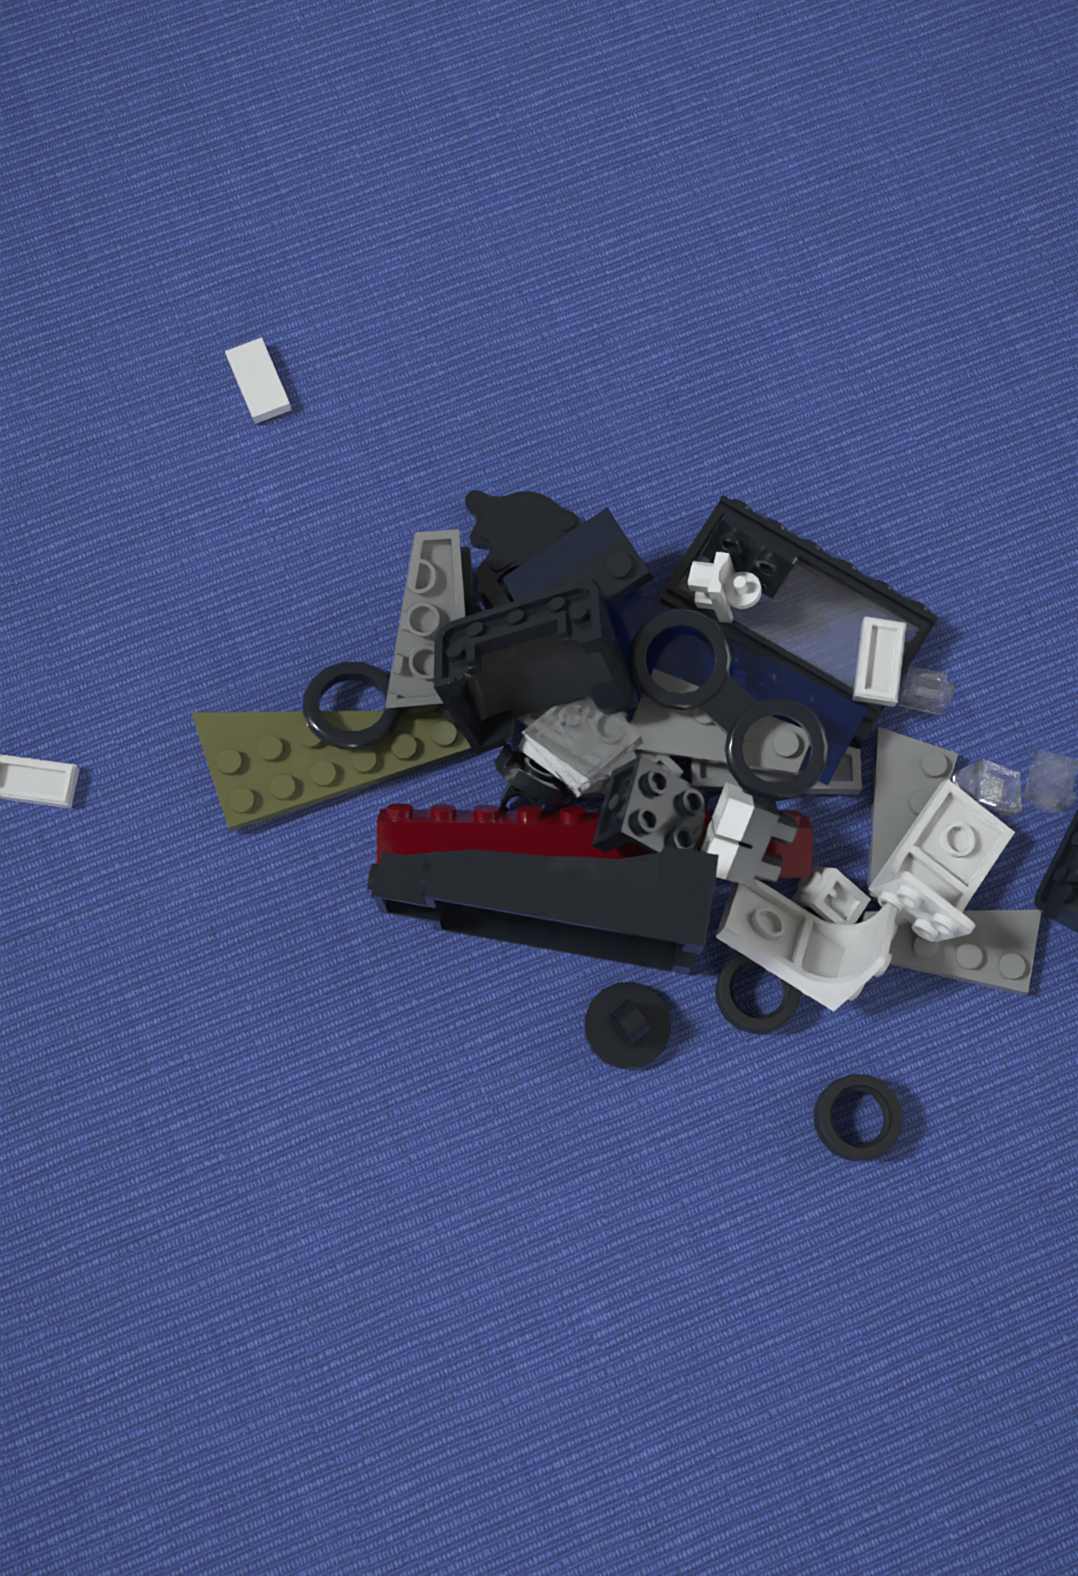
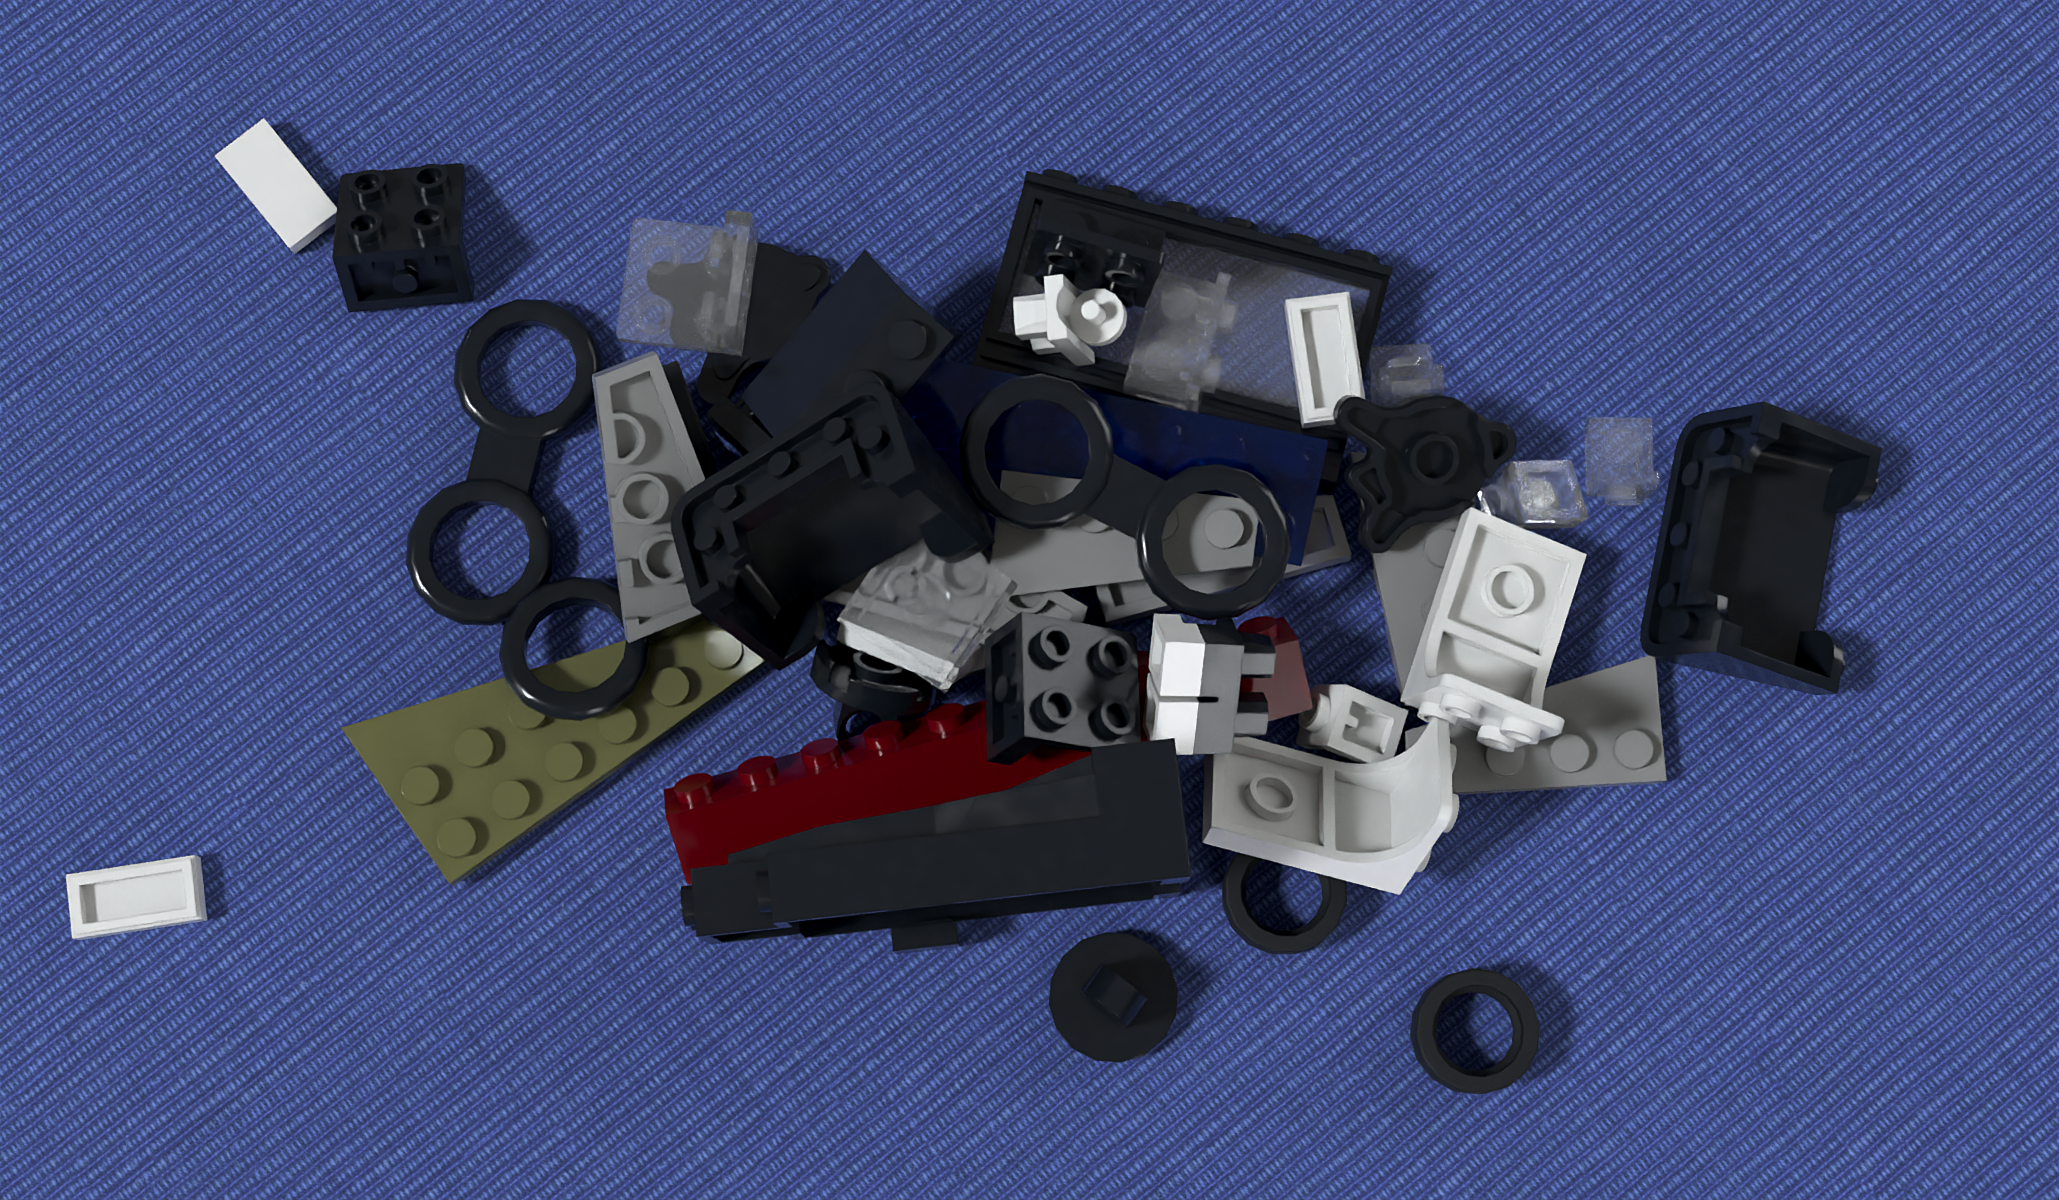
camera: 15 degrees left, 5 degrees up
none -> black bracket [332,163,474,312]
none -> black bar [406,299,603,626]
none -> clear bracket [616,210,759,356]
none -> black tile [891,918,960,954]
none -> clear bracket [1123,270,1240,412]
none -> black tile [1333,393,1517,554]

